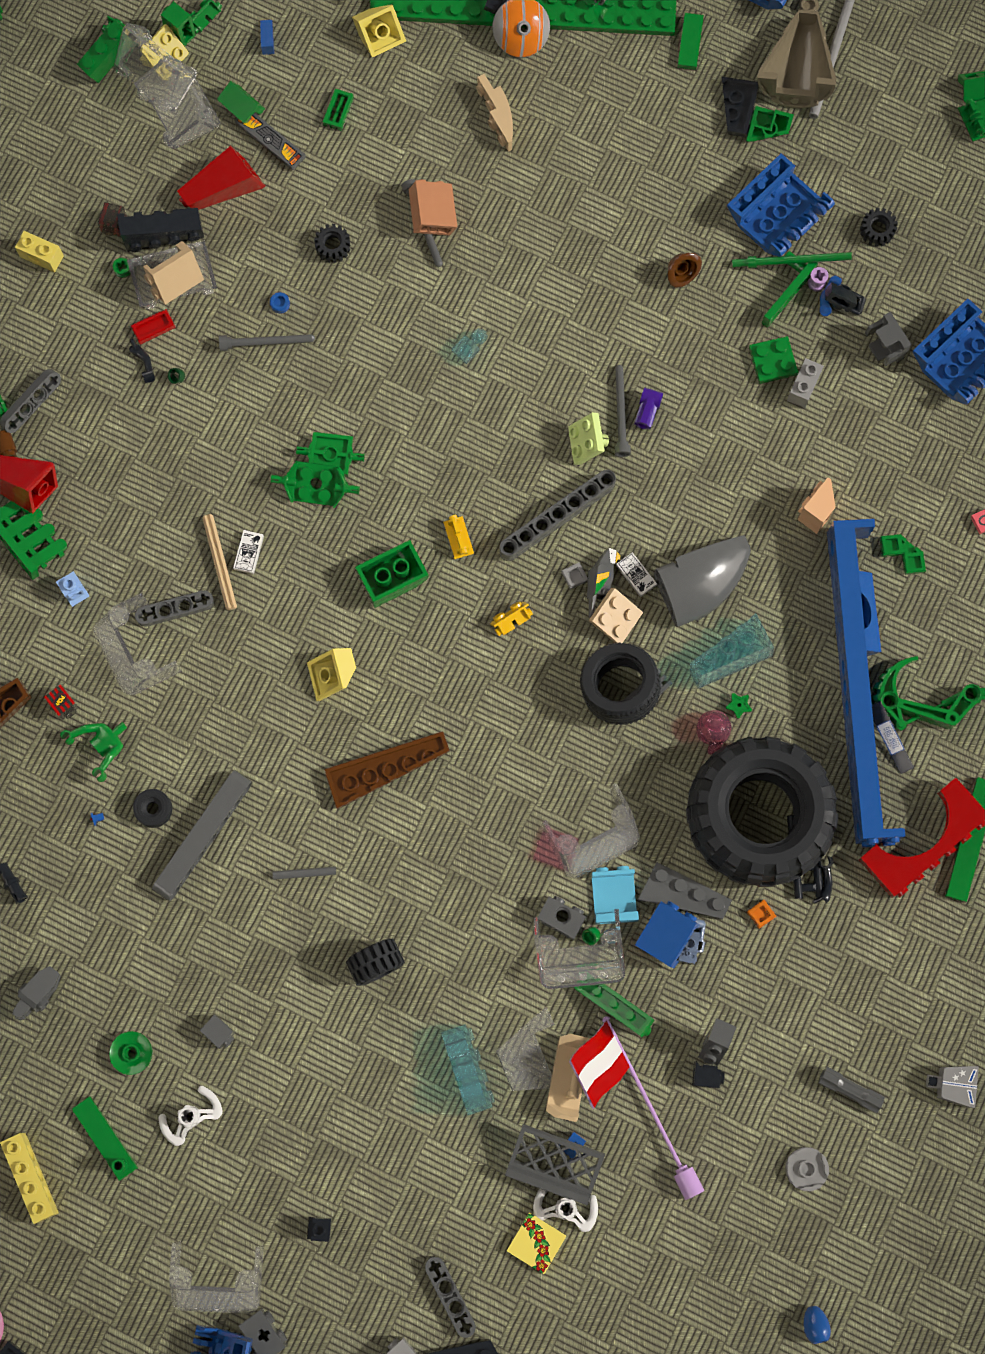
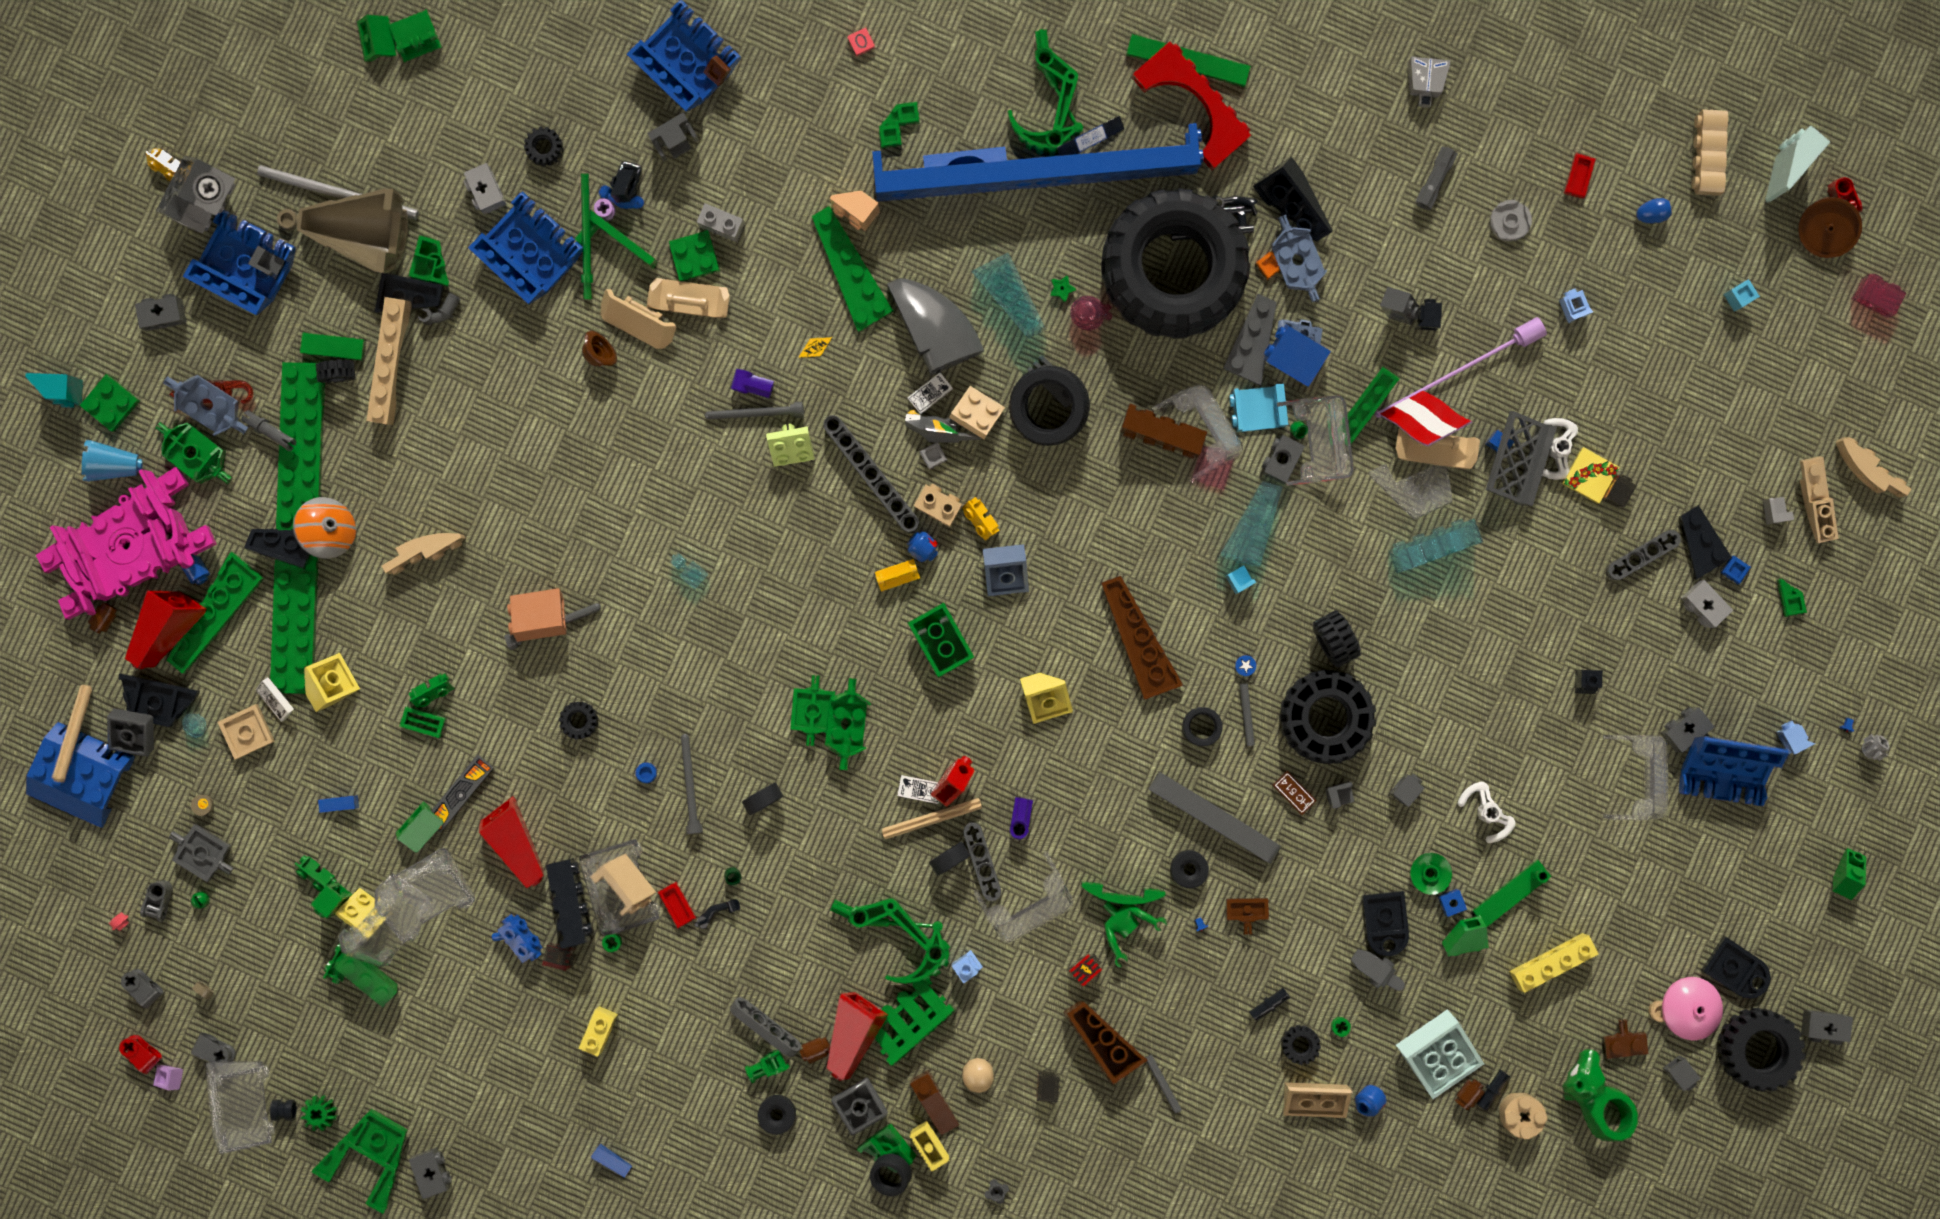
camera: 90 degrees left, 10 degrees up
none -> black tyre [316,360,356,383]
none -> tan arch [366,297,412,425]
none -> green hinge [409,673,455,708]
none -> dark grey piece [418,293,461,325]
none -> light grey brick [463,163,507,215]
none -> blue brick [492,914,543,963]
none -> tan piece [601,289,676,349]
none -> tan piece [647,278,730,318]
none -> reddish brown plate [703,55,731,86]
none -> black tyre [742,782,784,816]
none -> yellow sticker [799,337,832,357]
none -> green wing [812,206,893,333]
none -> green piece [830,898,950,984]
none -> blue head [907,532,938,562]
none -> tan brick [914,484,962,527]
none -> black tyre [929,842,970,876]
none -> red torso [930,756,975,807]
none -> sand blue slope [983,544,1029,596]
none -> dark purple piece [1009,797,1033,839]
none -> green slope [1081,881,1166,904]
none -> reddish brown wedge [1120,403,1207,459]
none -> black tyre [1182,707,1223,746]
none -> clear light blue wedge [1217,481,1283,568]
none -> medium azure panel [1225,566,1256,594]
none -> reddish brown plate [1226,898,1269,935]
none -> blue tile [1235,655,1256,676]
none -> black wedge [1253,156,1333,242]
none -> sand blue plate [1271,215,1327,302]
none -> reddish brown tile [1272,771,1317,815]
none -> black tyre [1279,670,1376,764]
none -> dark grey panel [1325,782,1354,809]
none -> black tile [1362,891,1409,956]
none -> blue piece [1437,889,1467,917]
none -> green slope [1442,916,1489,957]
none -> light blue window [1559,289,1593,323]
none -> red tile [1563,153,1596,199]
none -> clear smoke brick [1602,475,1637,509]

